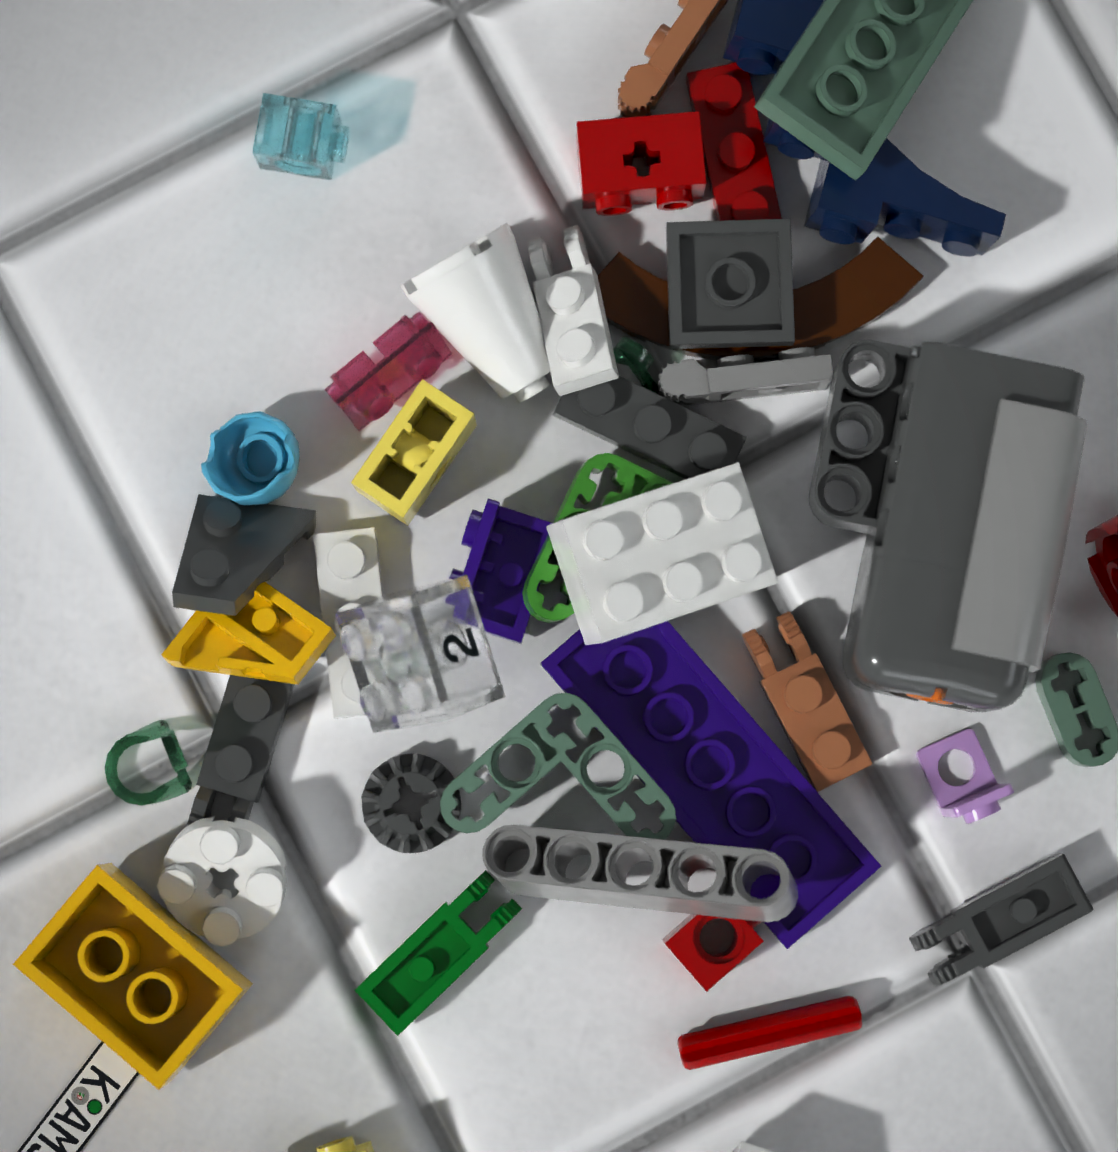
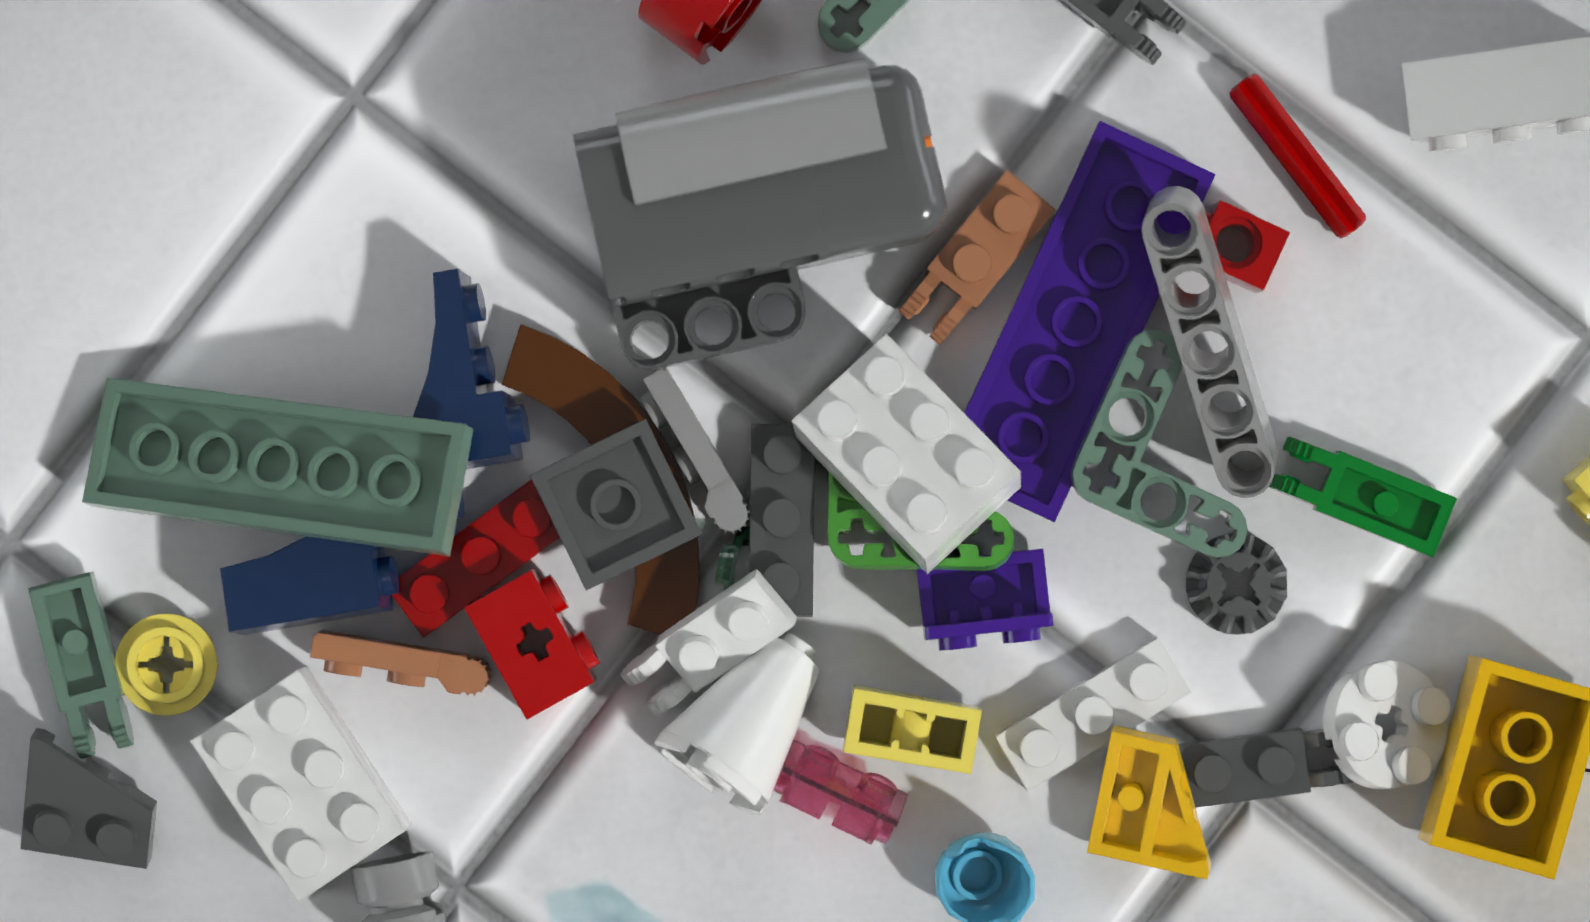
camera: 115 degrees left, 5 degrees up
clear green piece [104,720,192,806] -> none
dark grey wing [172,494,316,616] -> none
clear brick [335,575,506,733] -> none
lavender bracket [916,729,1014,824] -> none

